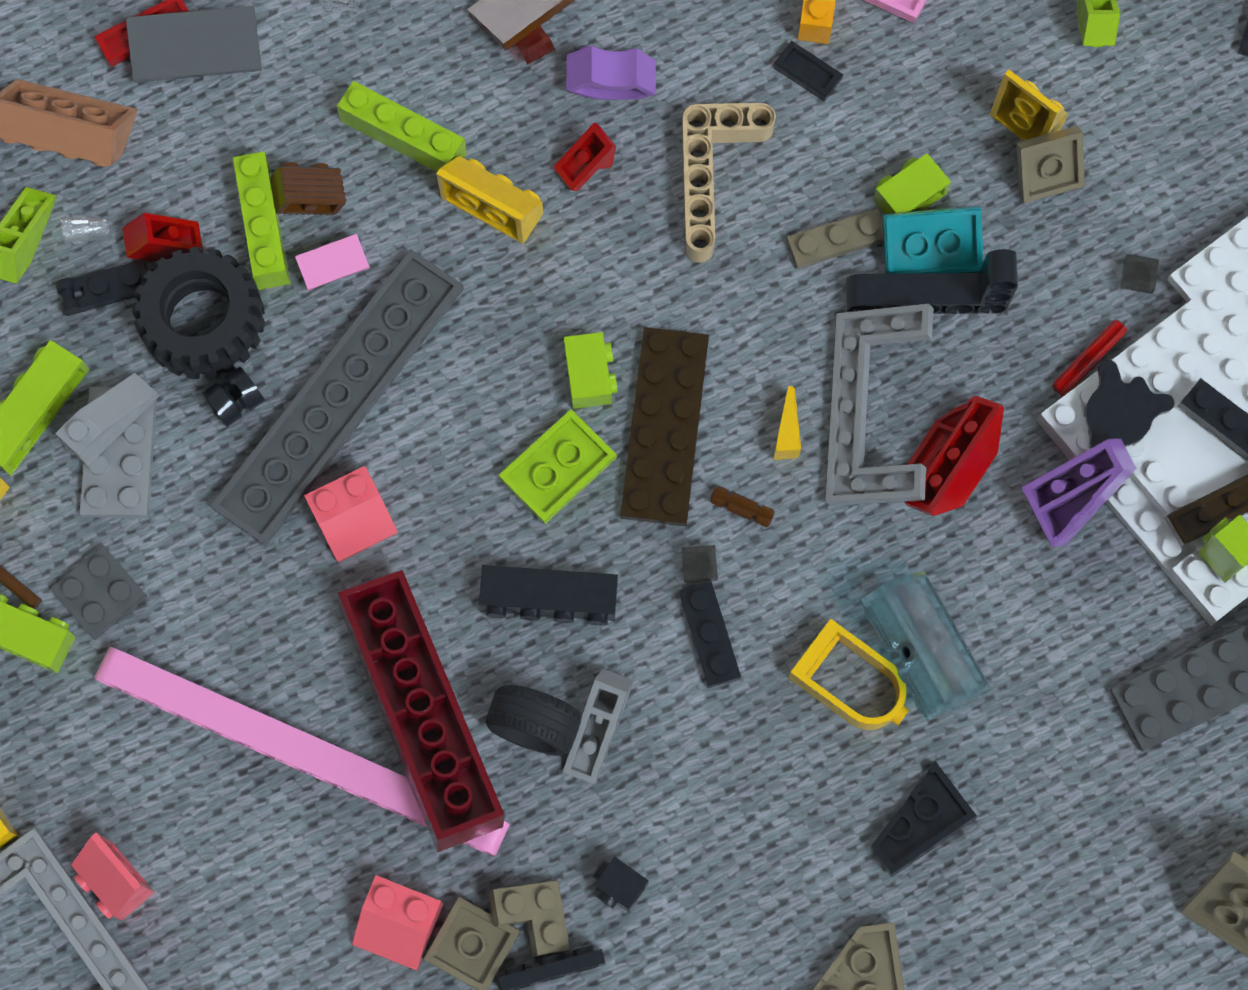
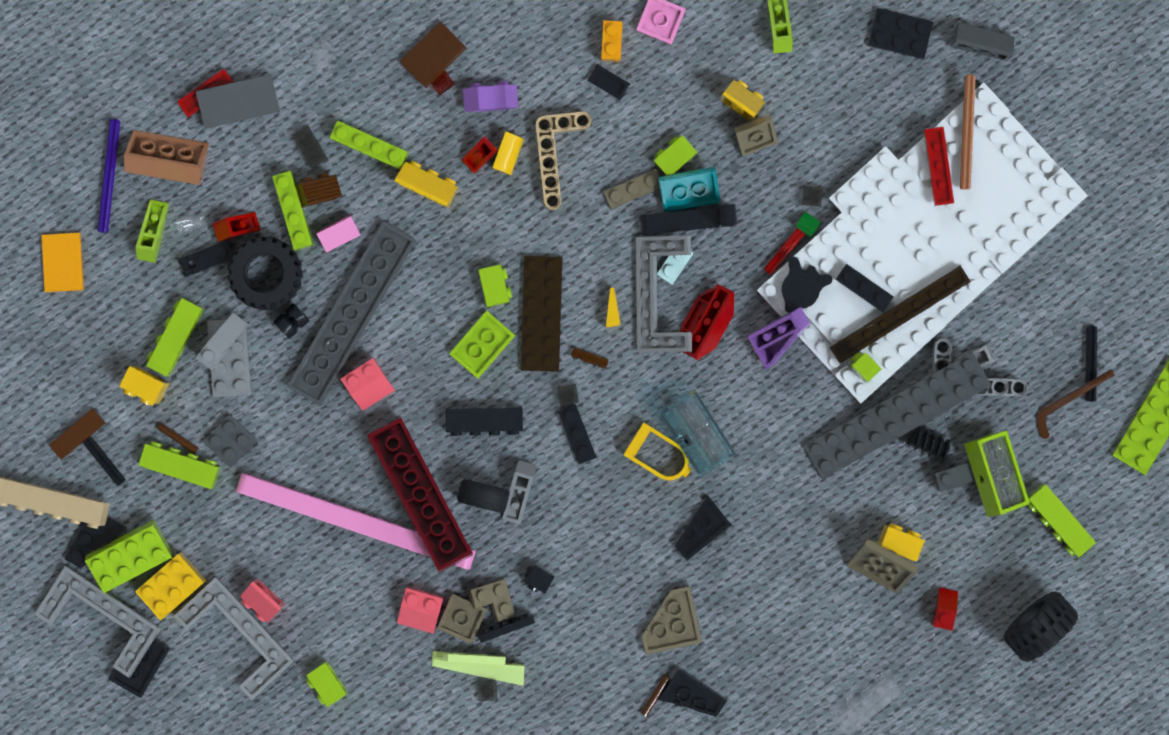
camera: 10 degrees left, 15 degrees up
none -> clear smoke plate [292,125,328,168]
none -> yellow brick [493,131,524,175]
none -> light aqua plate [657,251,693,285]
none -> green tile [795,212,821,237]

